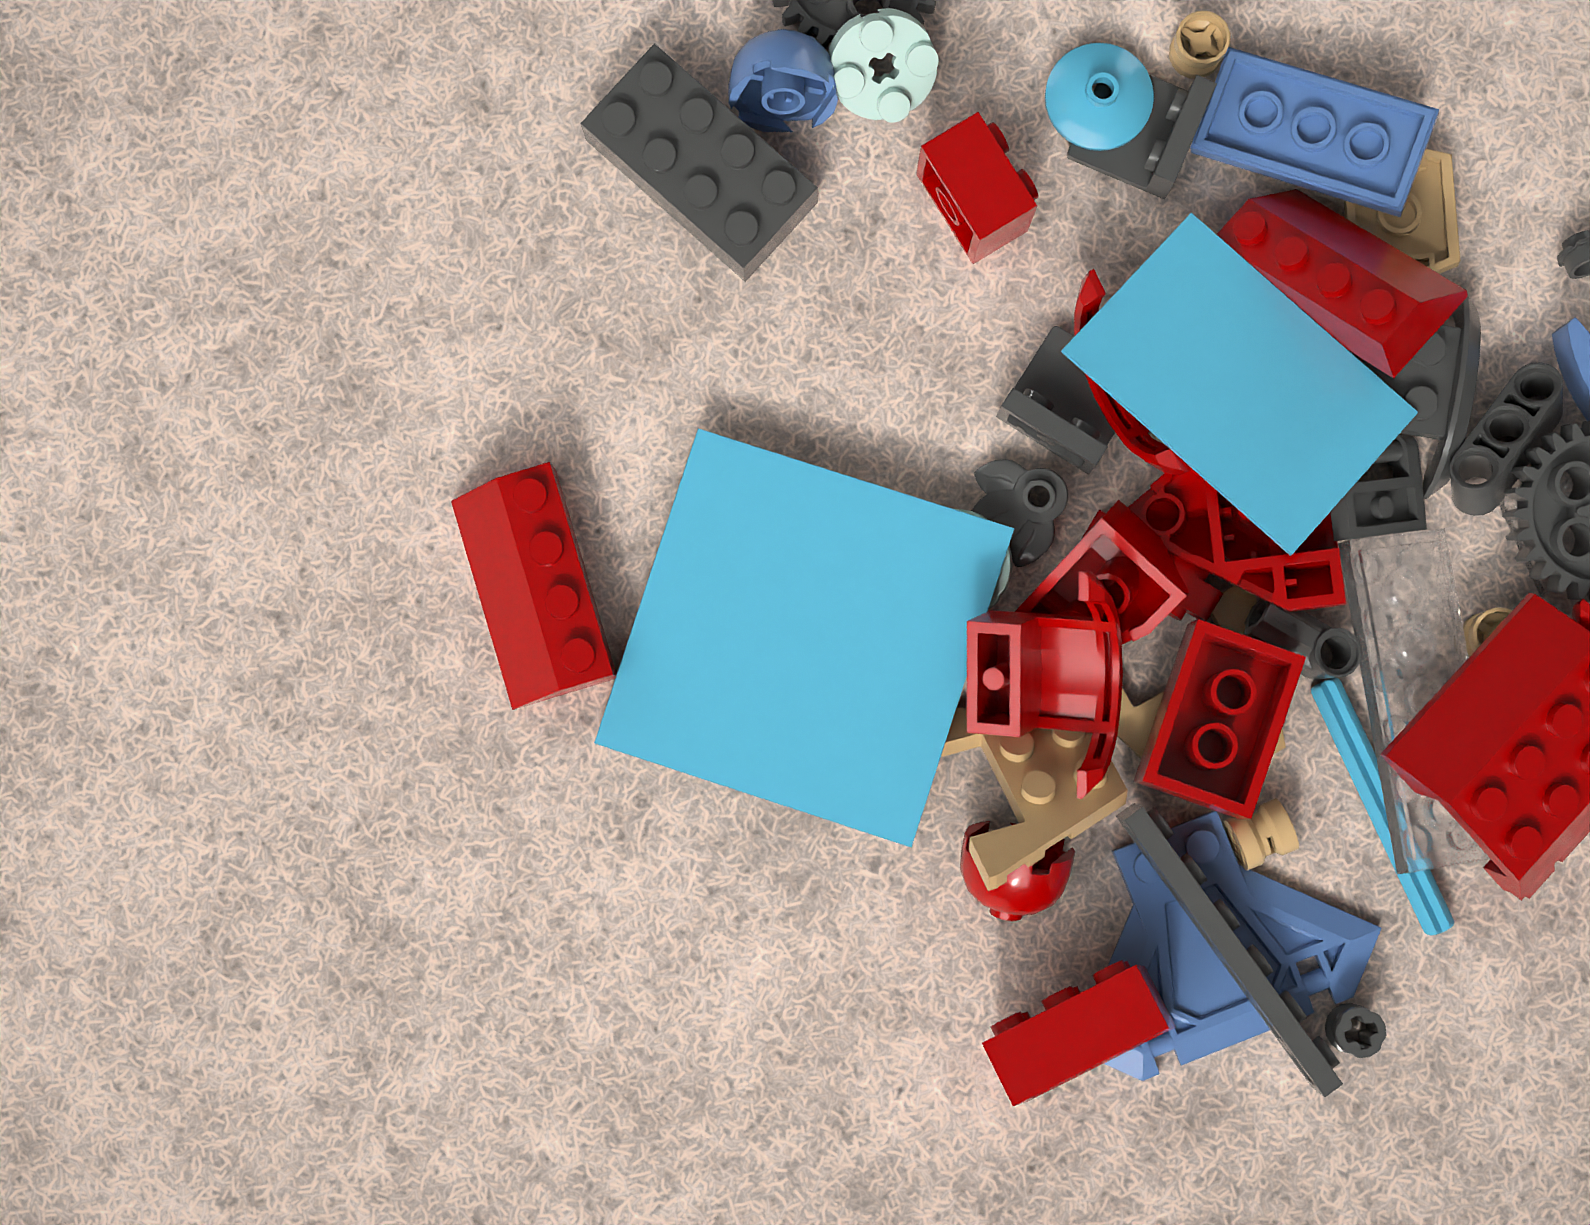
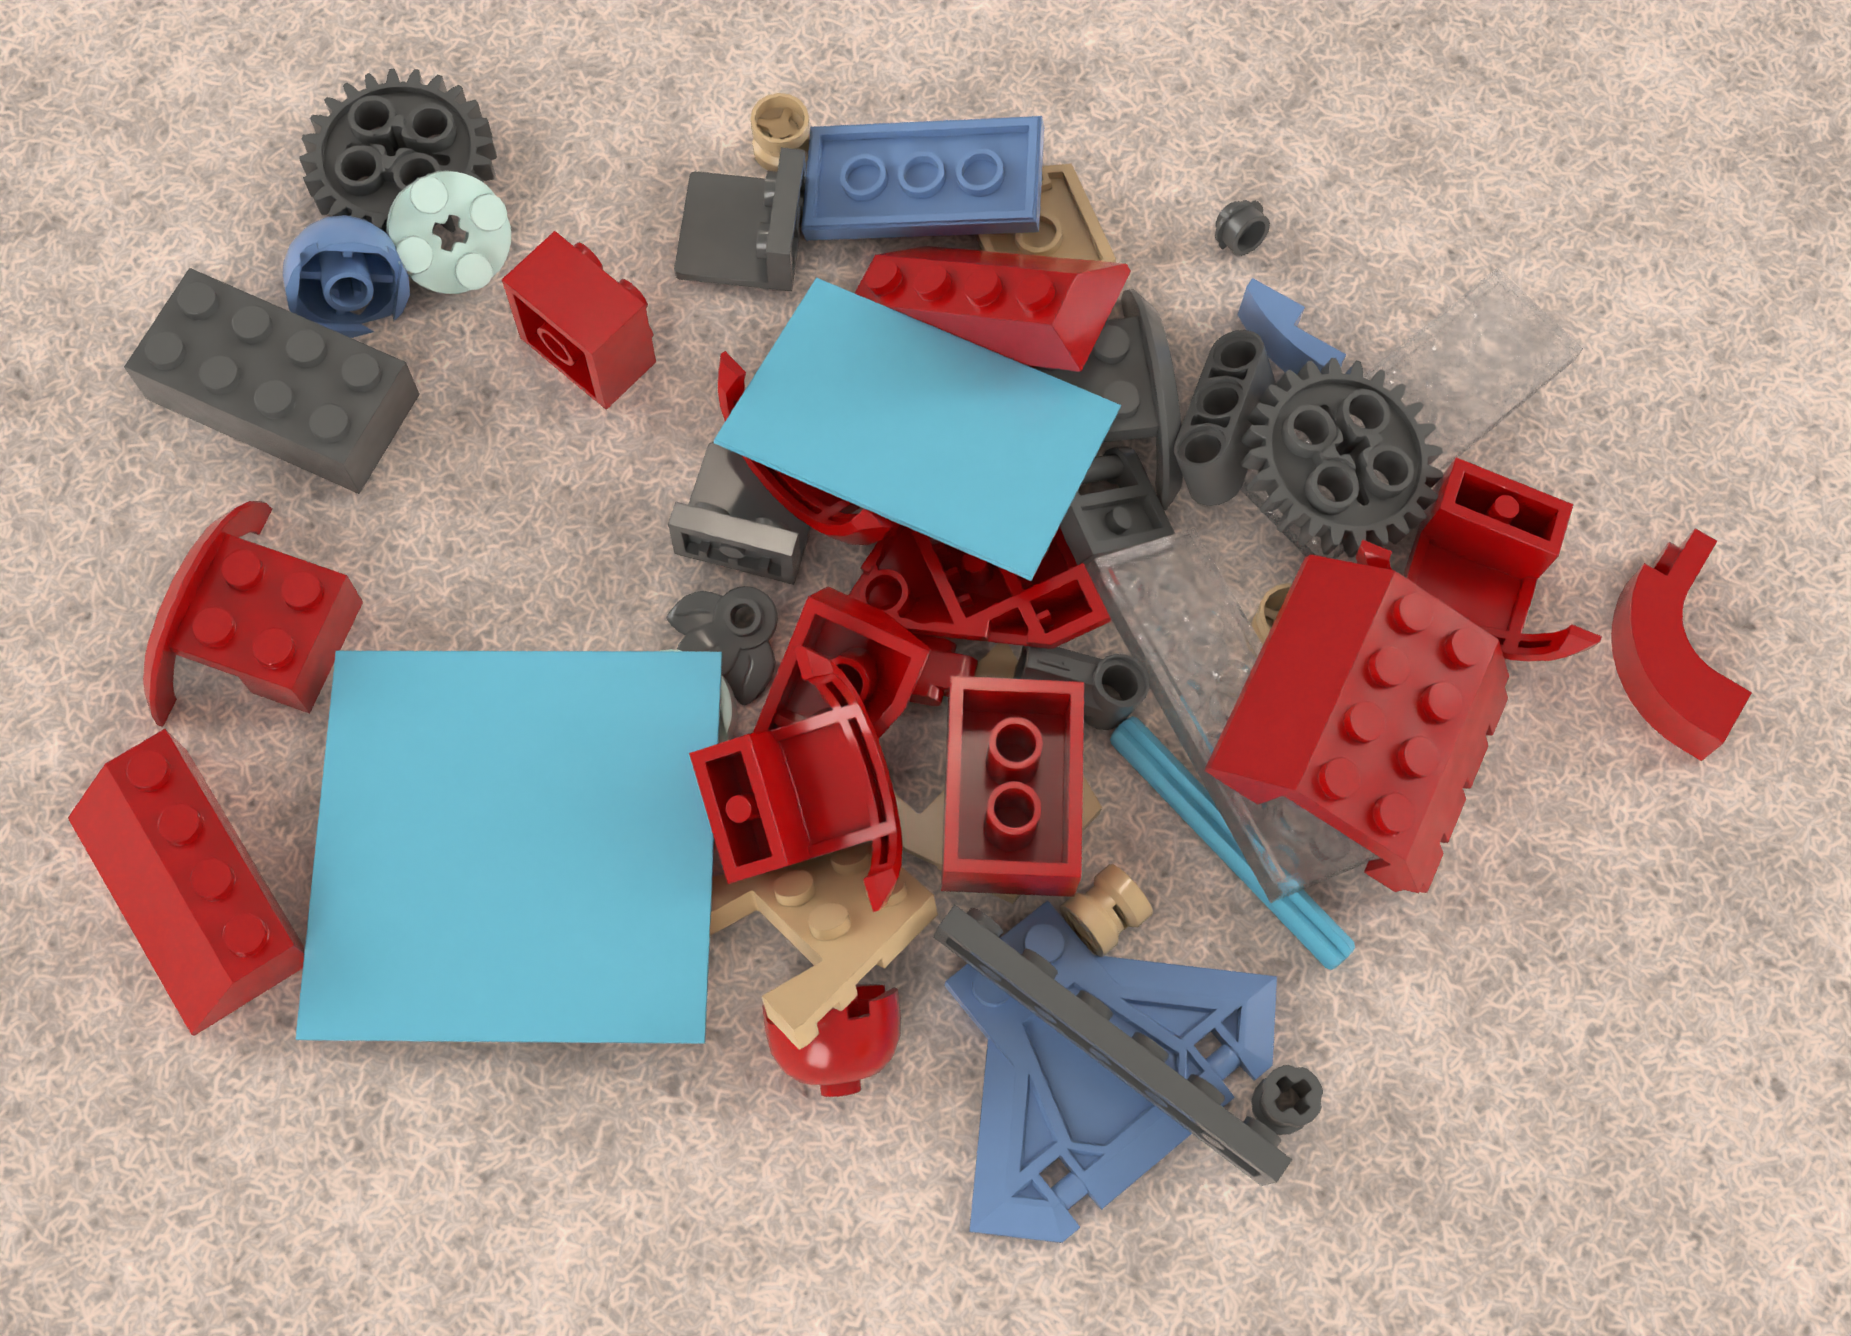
camera: 25 degrees left, 15 degrees down
red brick [982,960,1176,1106] -> none
medium azure dish [1045,43,1154,151] -> none
none -> red piece [143,501,363,727]

